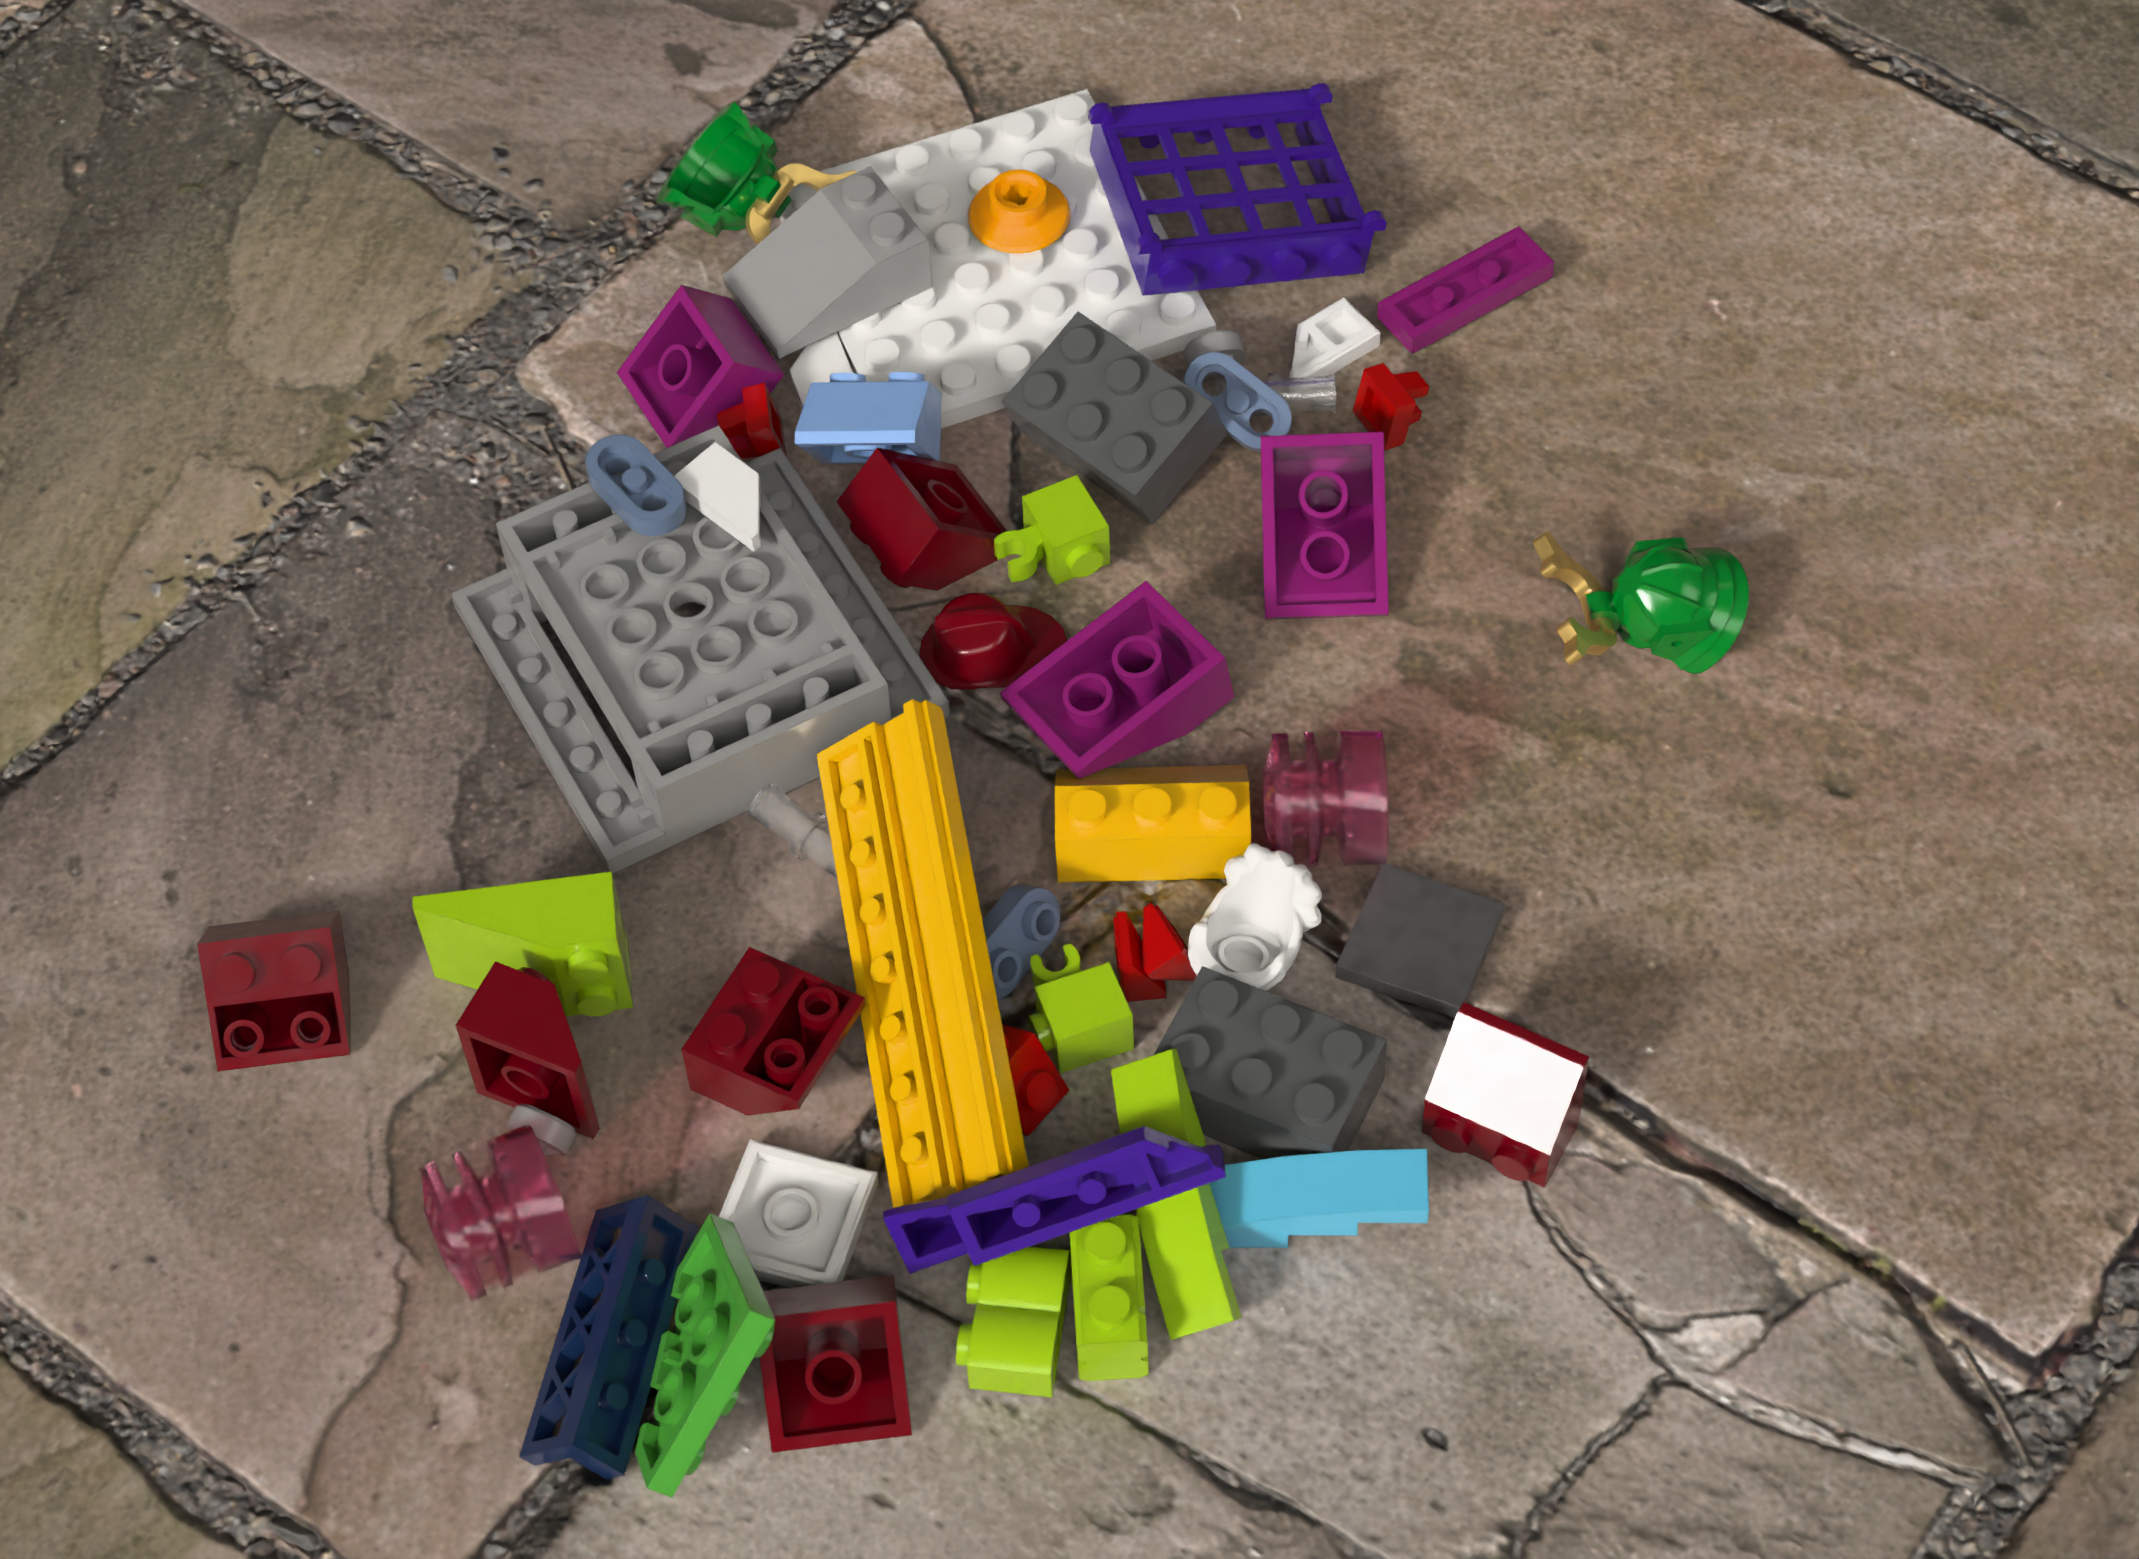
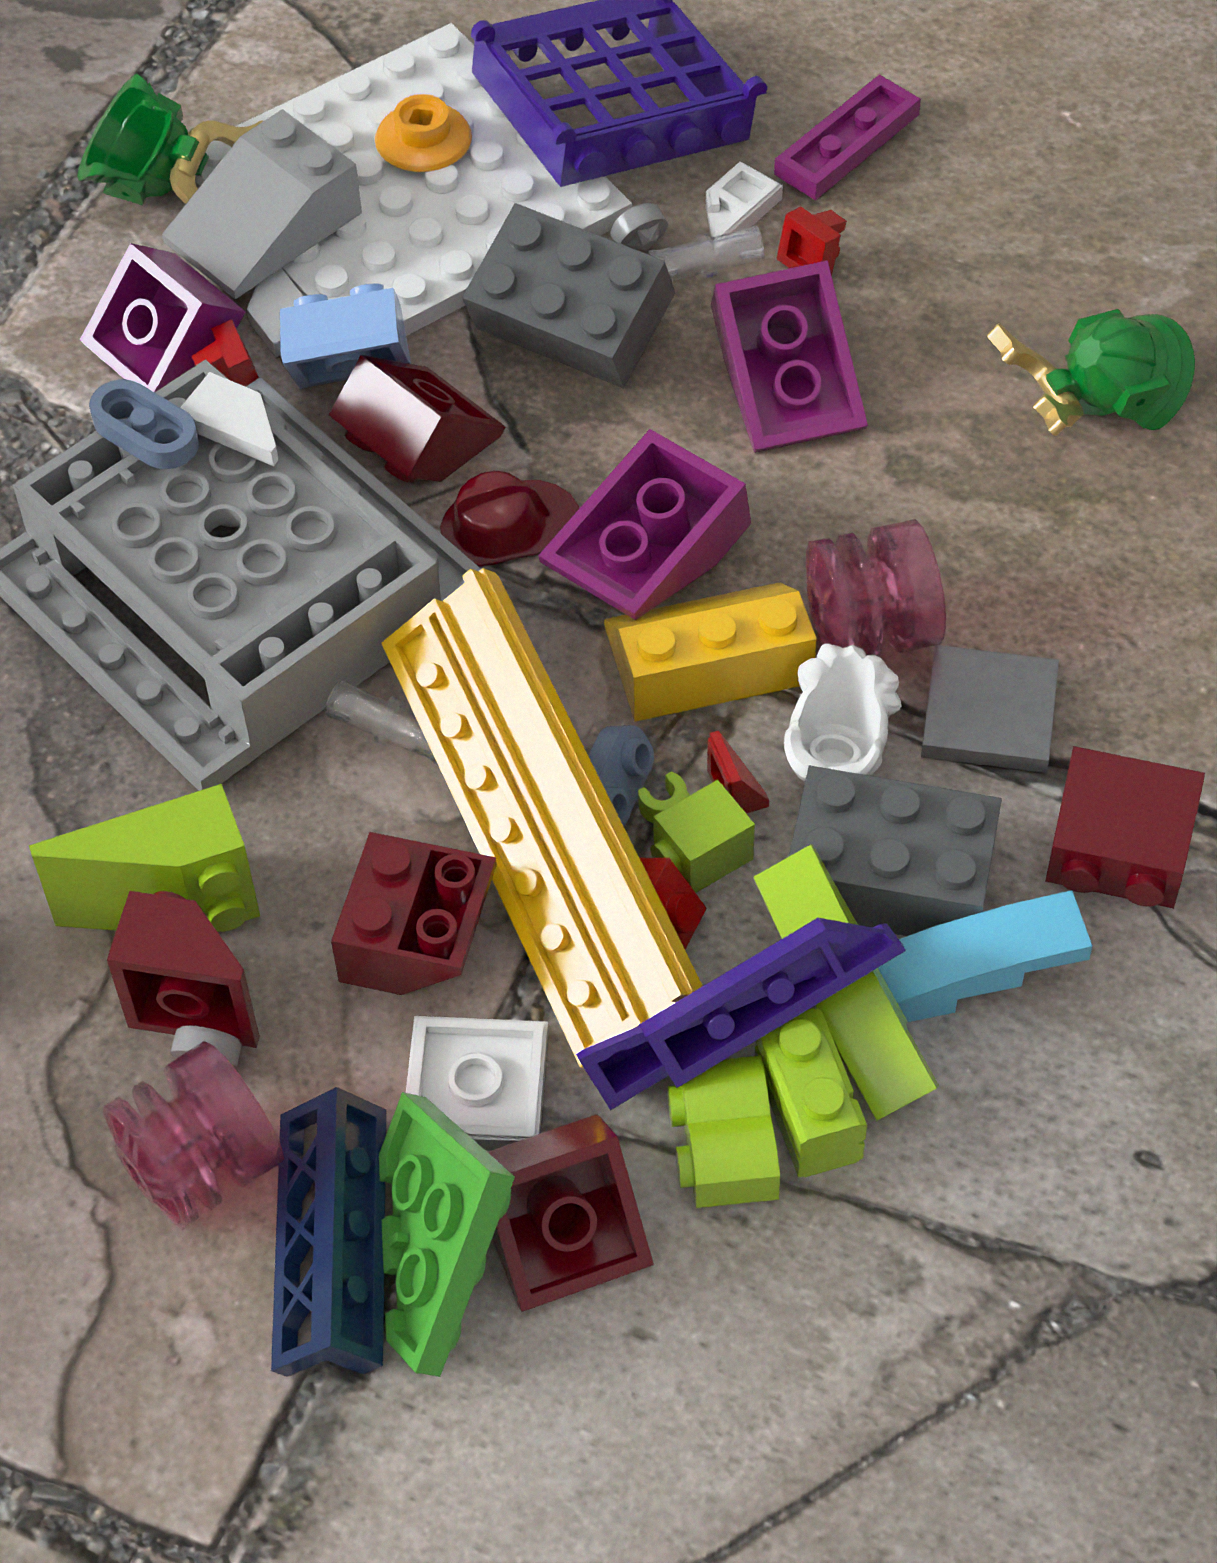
camera: 15 degrees left, 0 degrees up
lime brick [994,475,1110,586] -> none
red slope [1142,902,1196,981] -> none
sand blue plate [1184,352,1292,452] -> none

